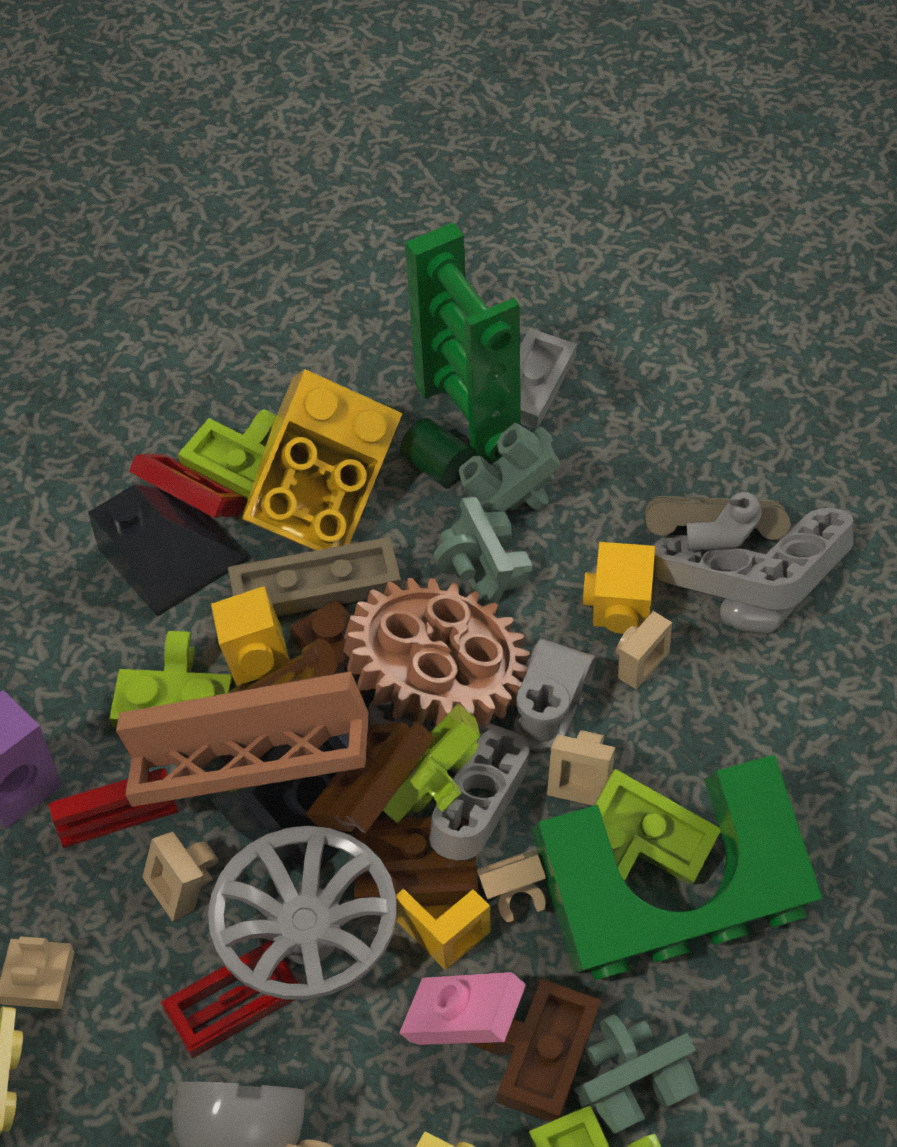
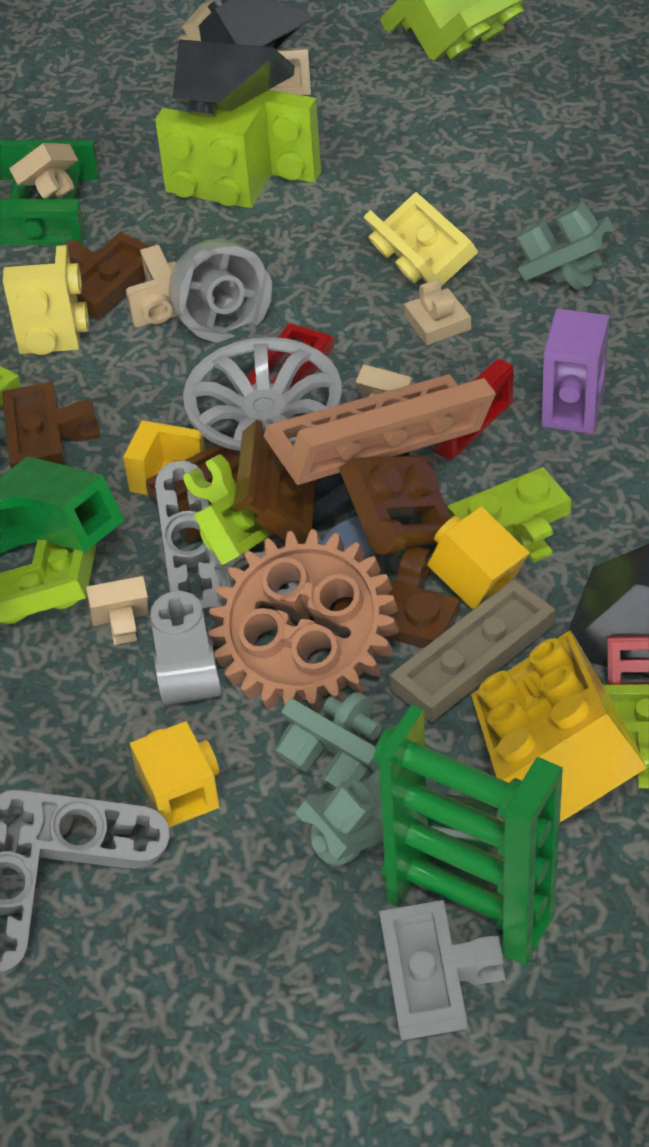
camera: 150 degrees right, 5 degrees down
bright pink plate [399,972,526,1045] -> none
tan tile [477,849,546,923] -> none
tan plate [616,611,672,690] -> none
dark tan plate [645,496,791,540] -> none
light grey arm [687,492,762,551] -> none

